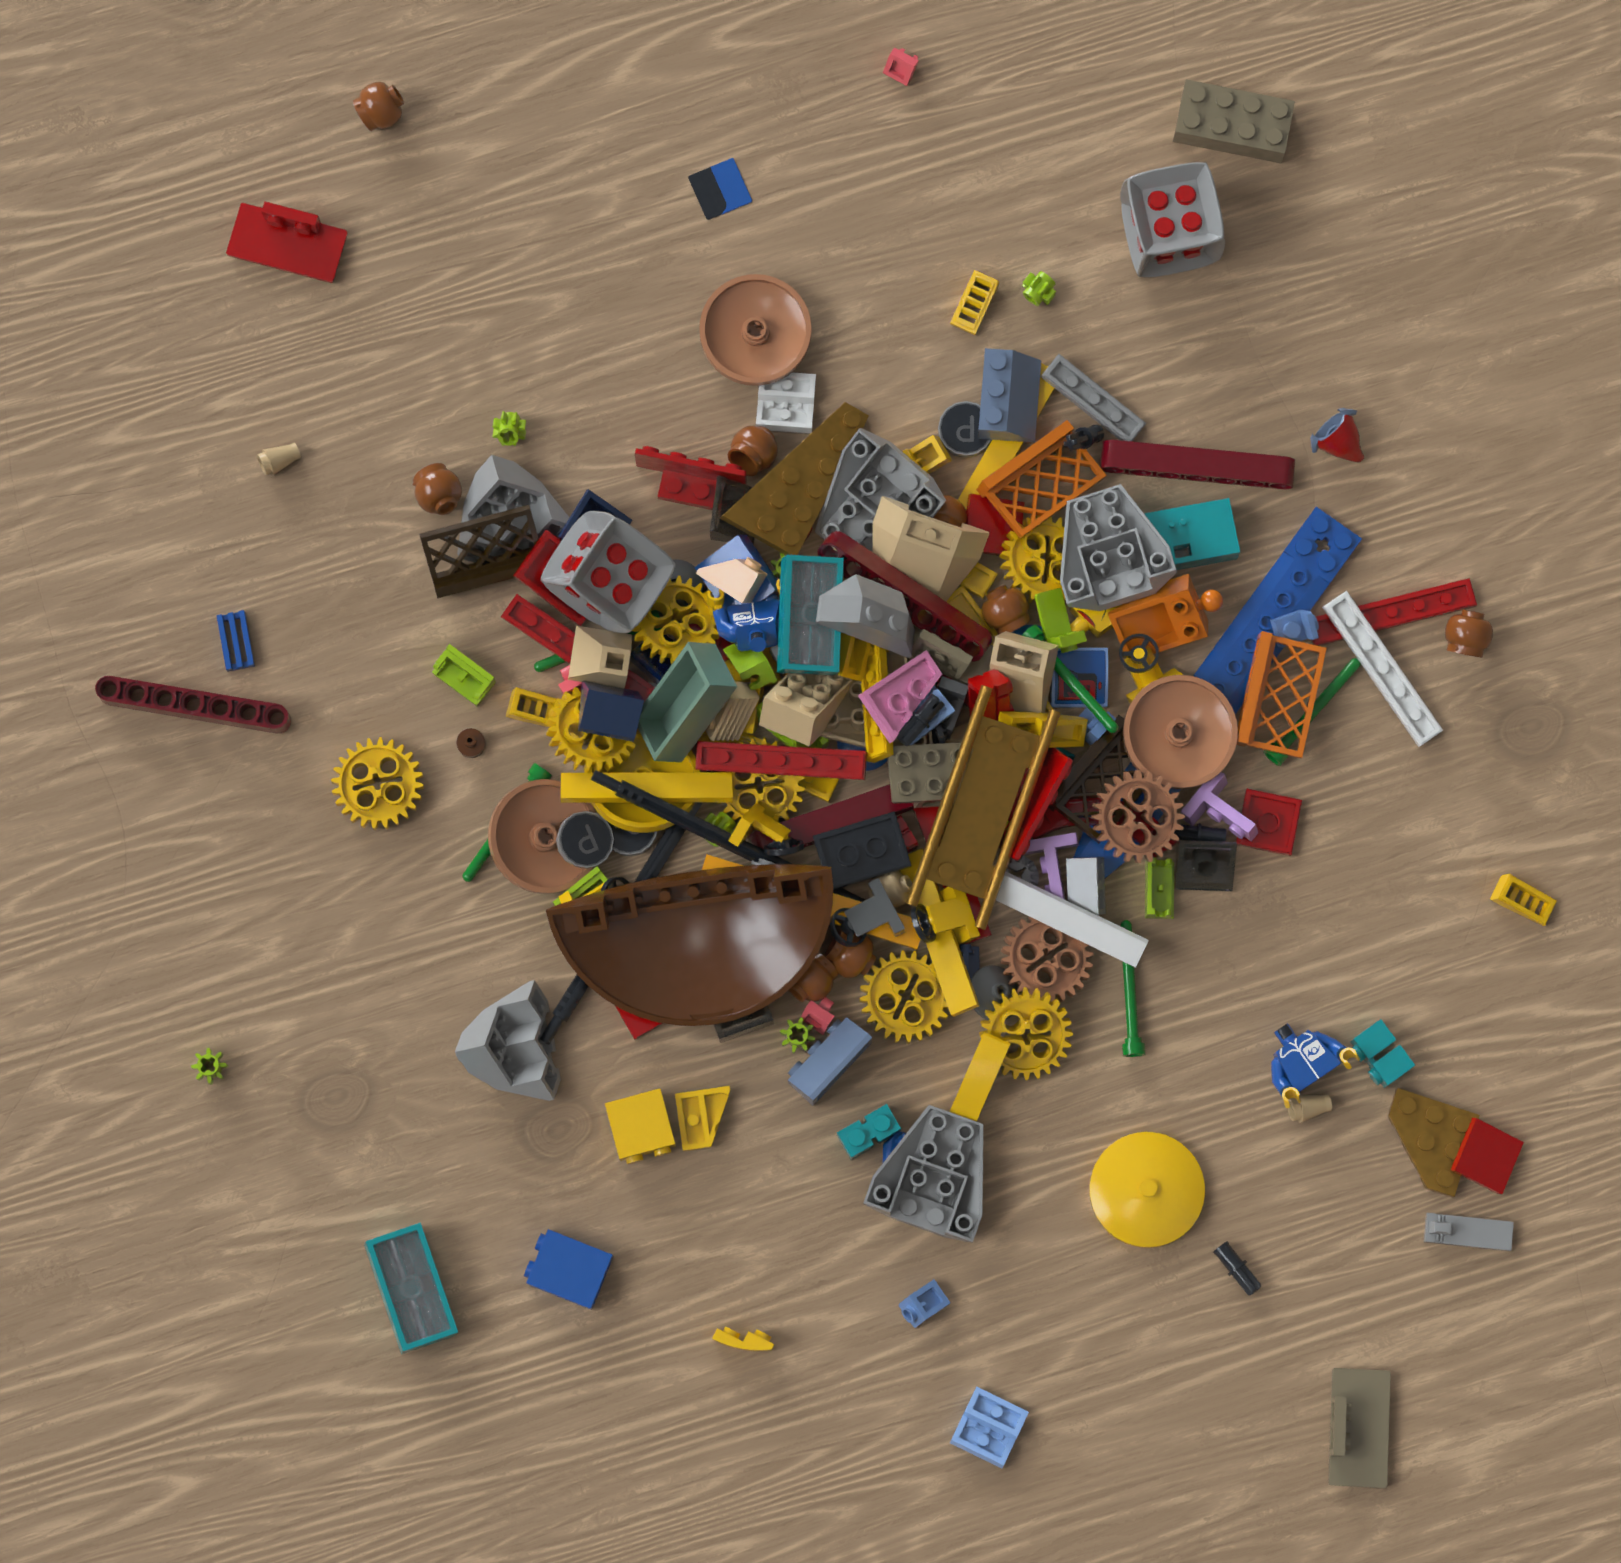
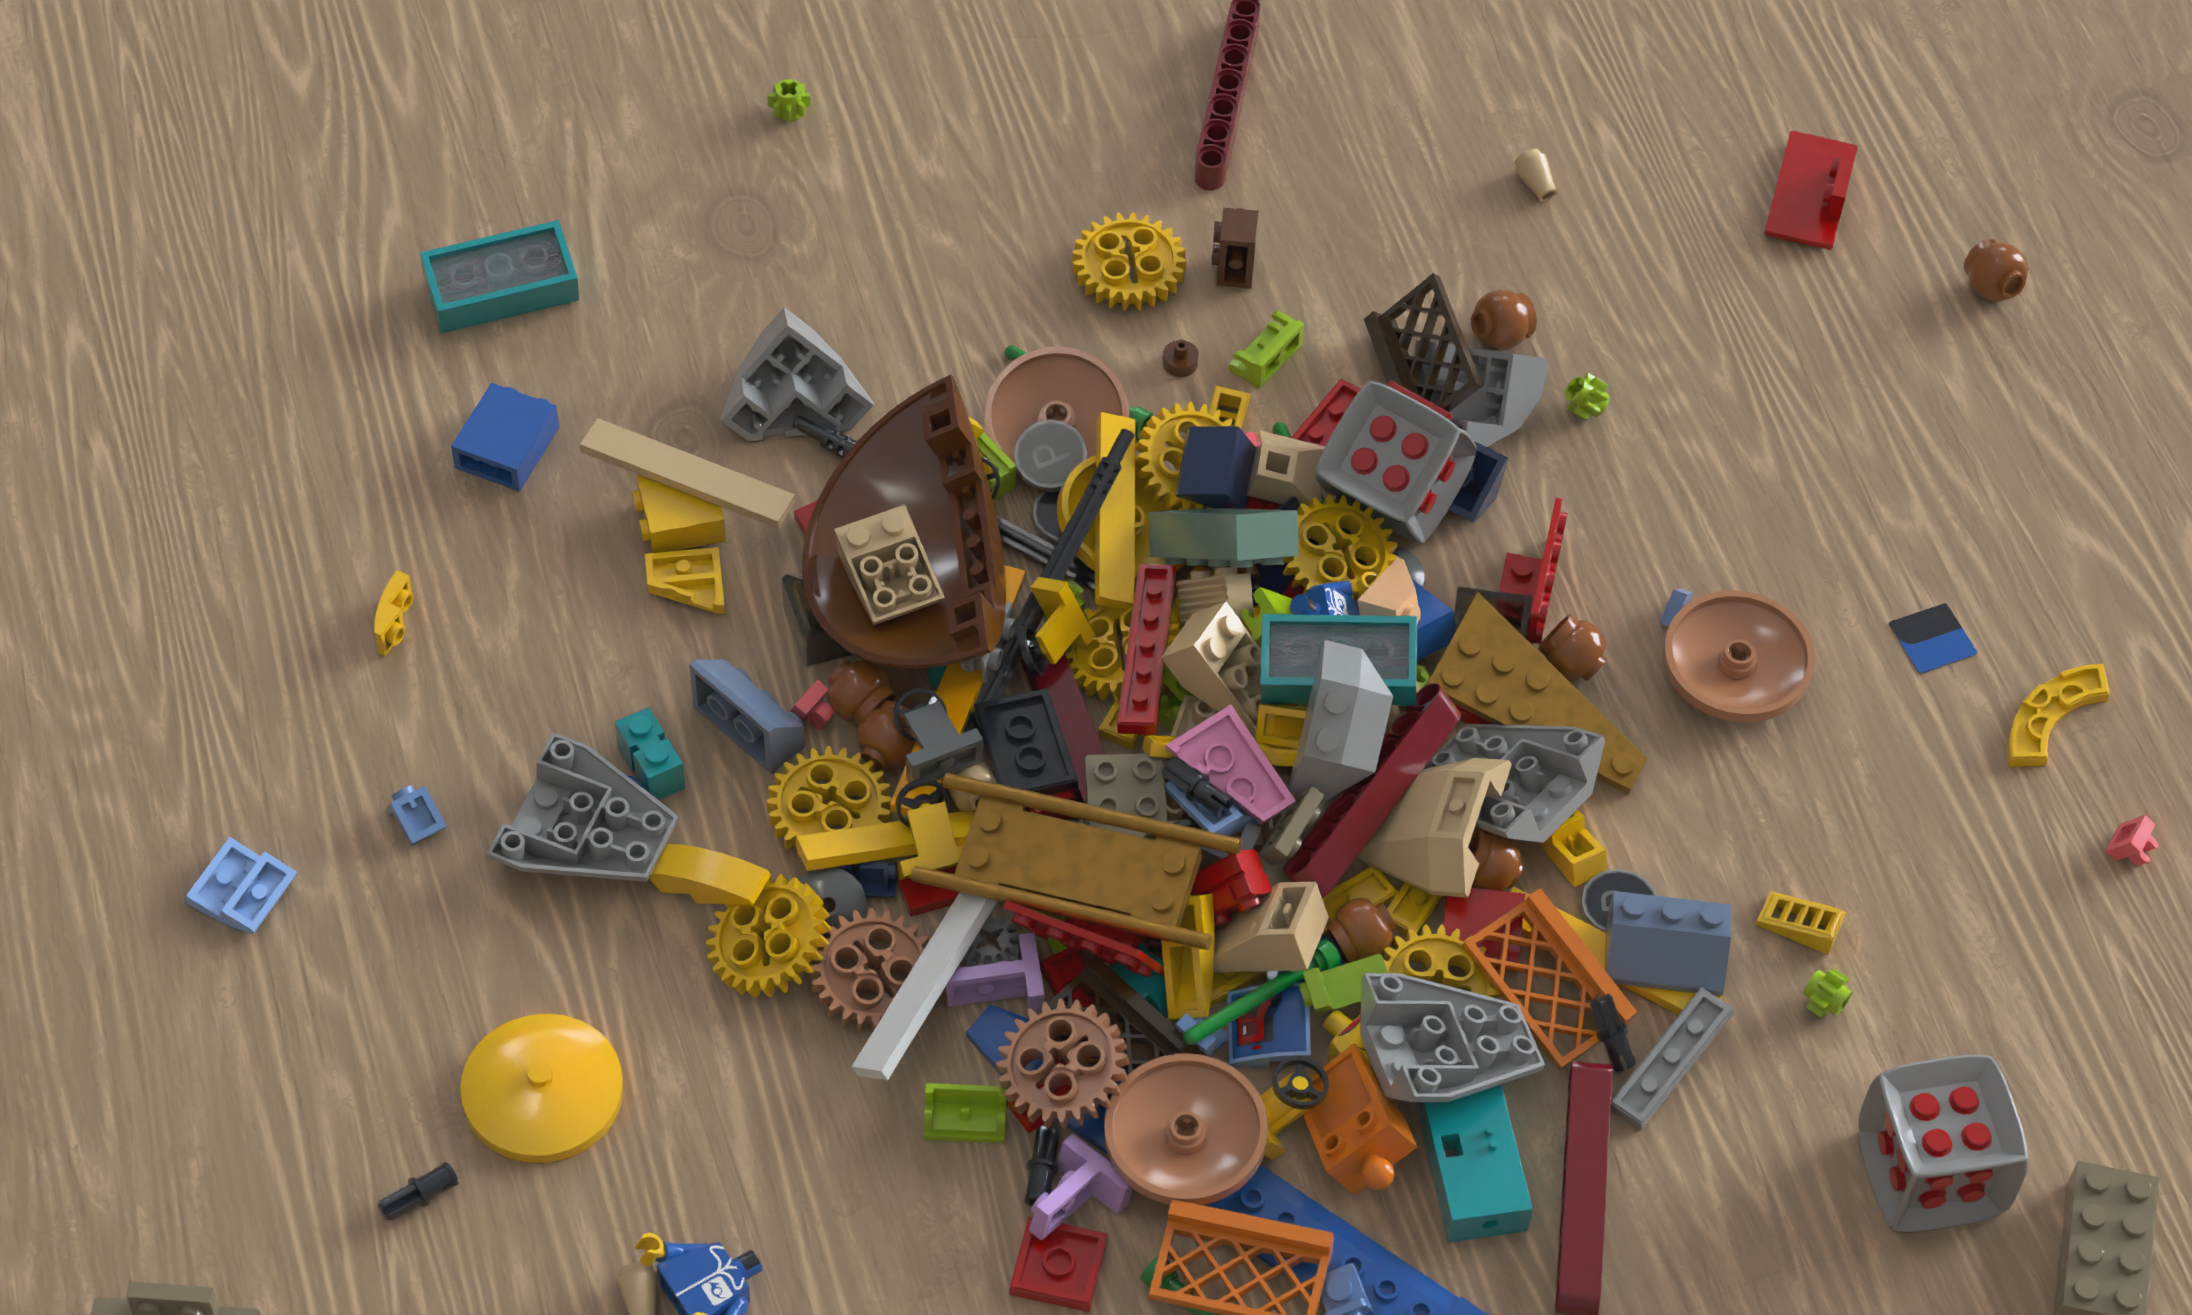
camera: 90 degrees right, 25 degrees down
blue tile [216,610,255,672] -> none
white slope [756,373,816,434] -> none
lime gear [780,1017,815,1054] -> none
hinge [1066,857,1106,915] -> none
green piece [1120,920,1146,1057] -> none
clear smoke slope [1175,840,1237,891] -> none
none -> tan tile [580,418,795,529]
none -> tan slope [834,505,945,625]
none -> reddish brown brick [1211,208,1259,289]
none -> medium blue tile [1660,588,1693,627]
none -> yellow tile [2007,663,2110,767]

